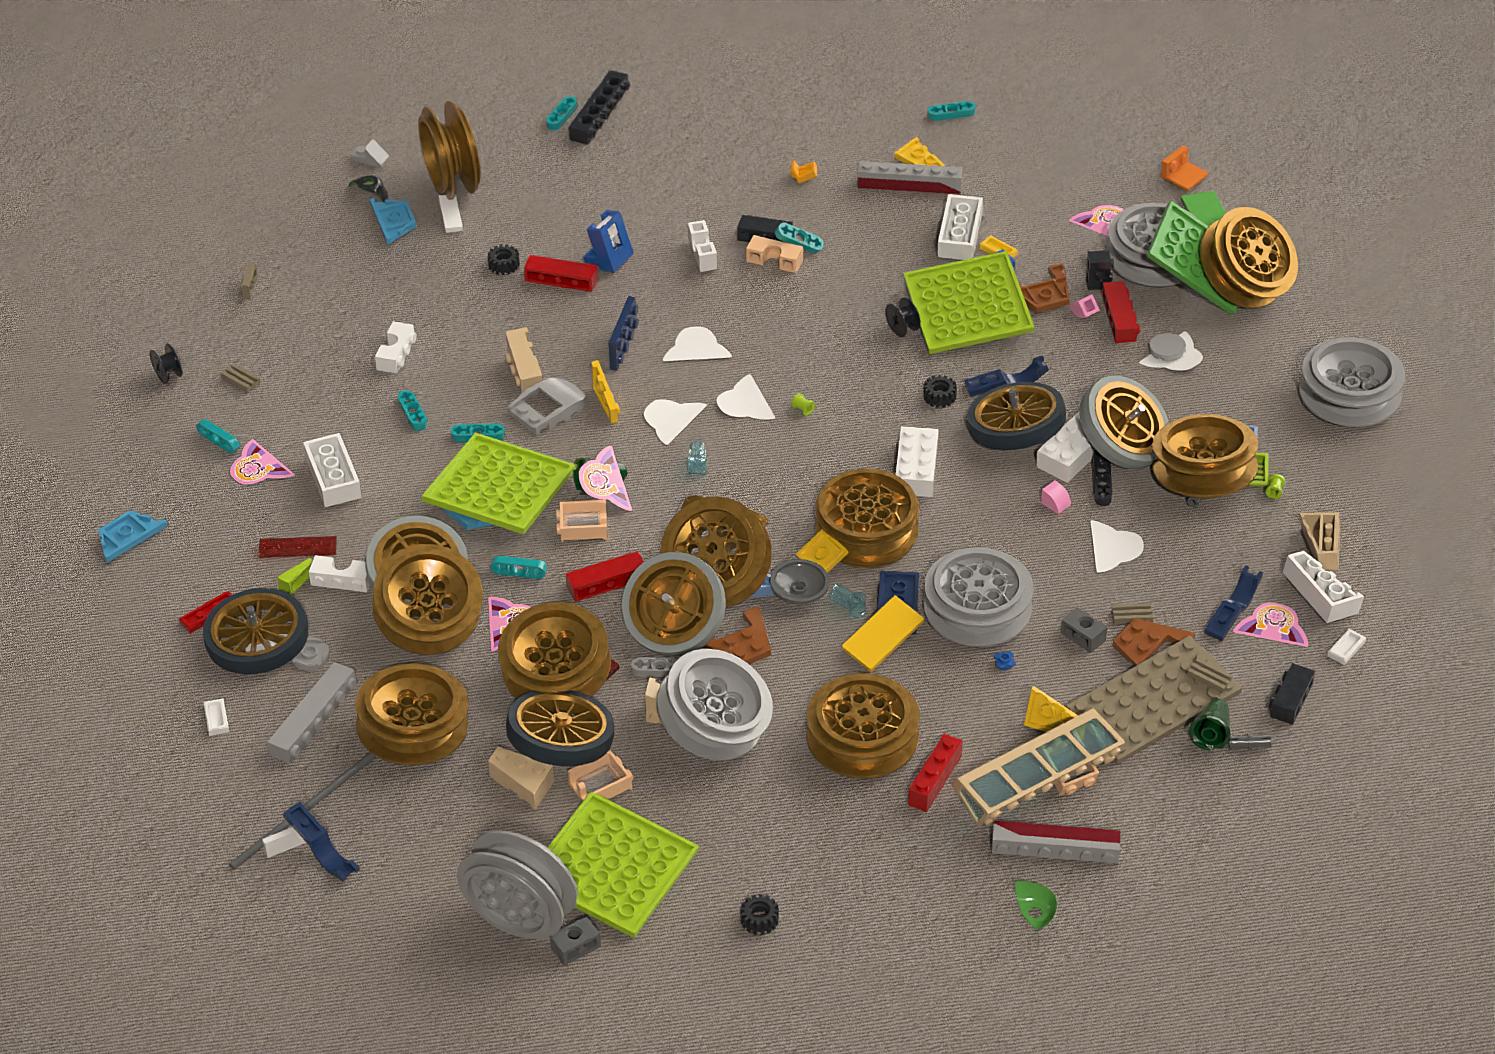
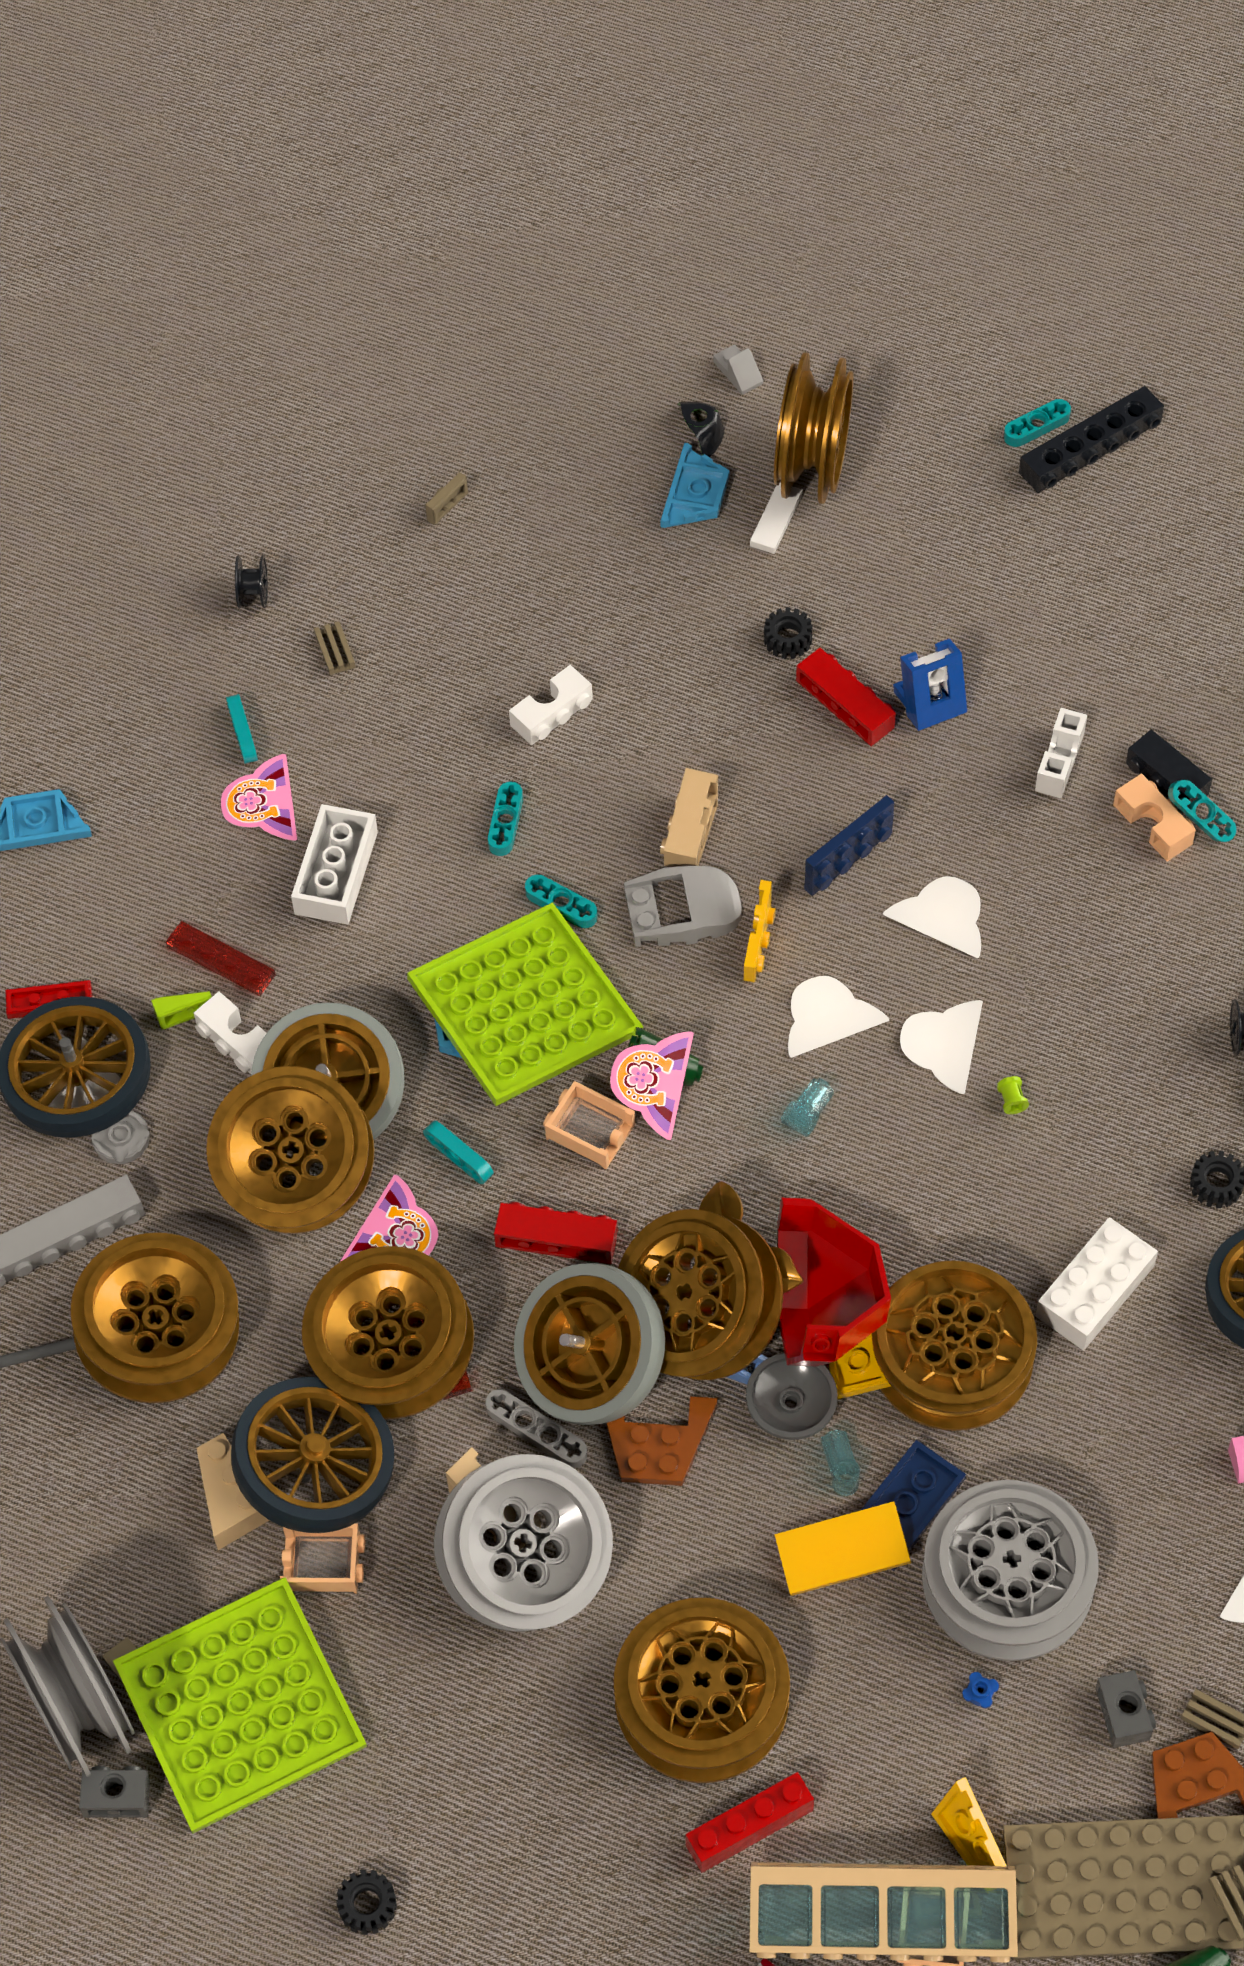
camera: 35 degrees right, 15 degrees up
none -> red panel [777,1197,891,1367]

